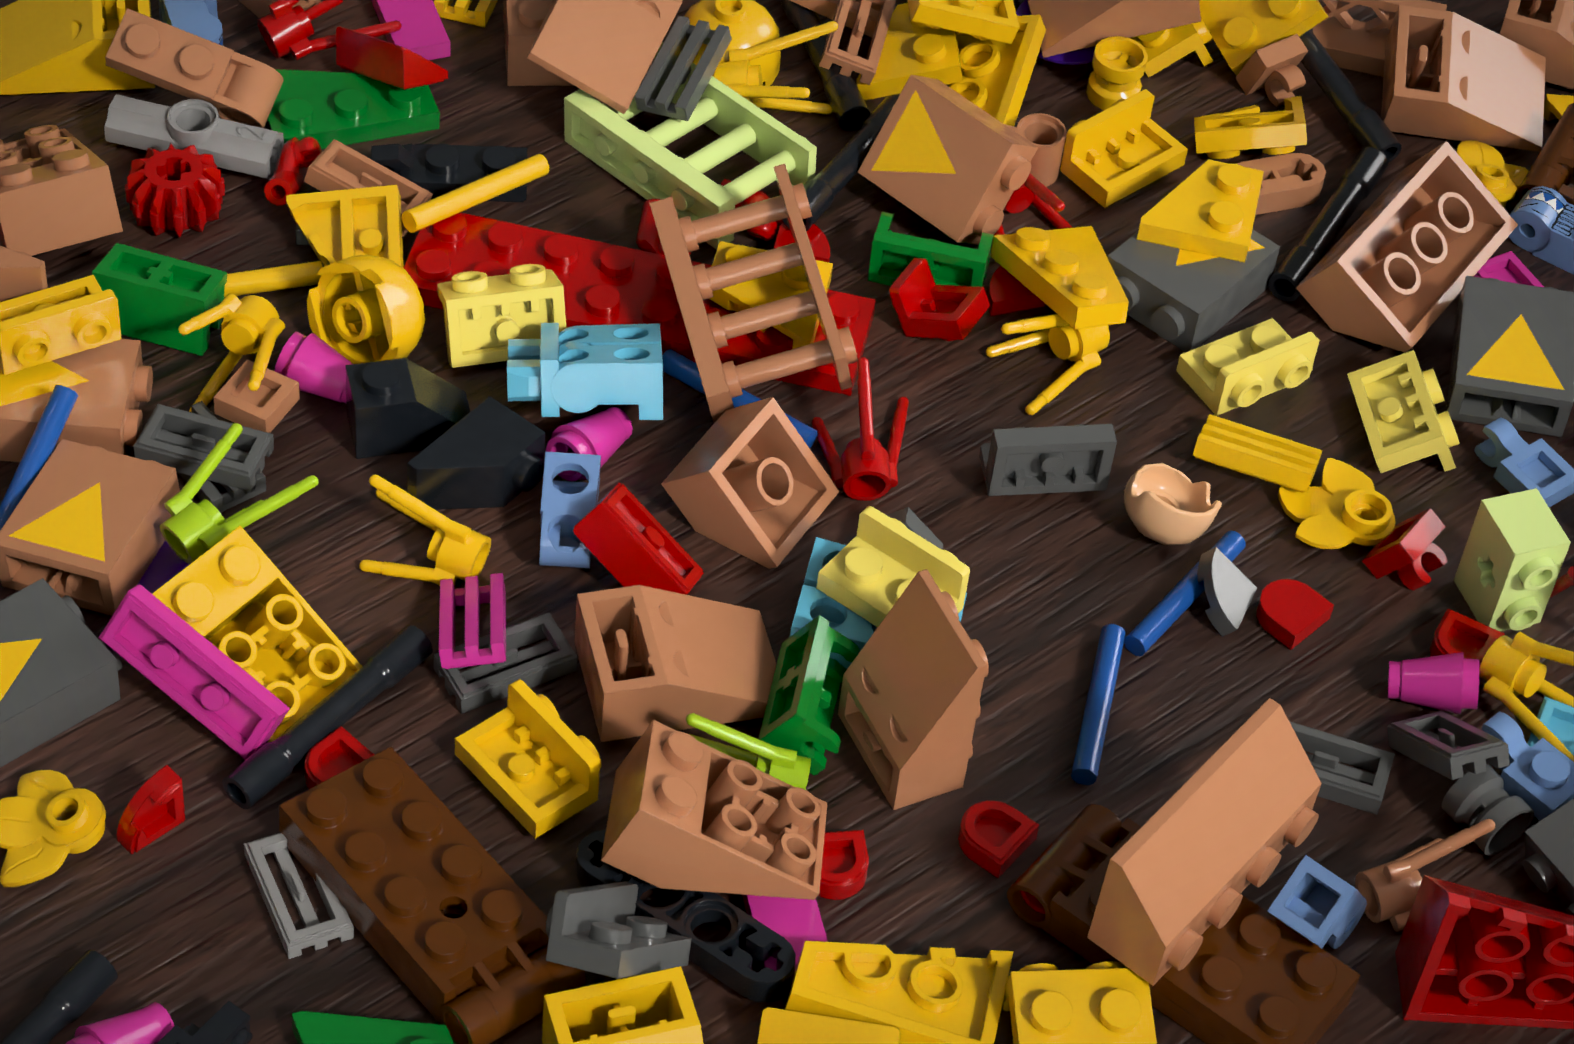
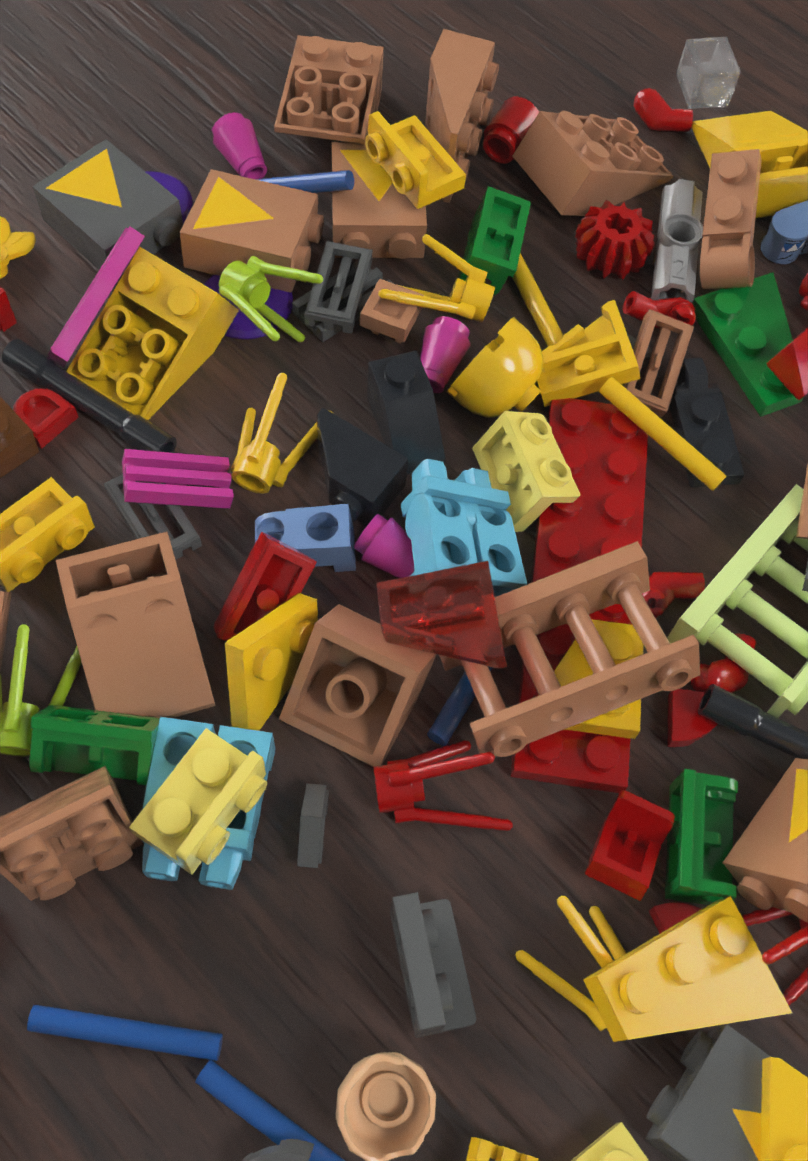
camera: 85 degrees right, 15 degrees up
none -> yellow wing [225,593,318,731]
none -> clear red wing [376,561,507,669]

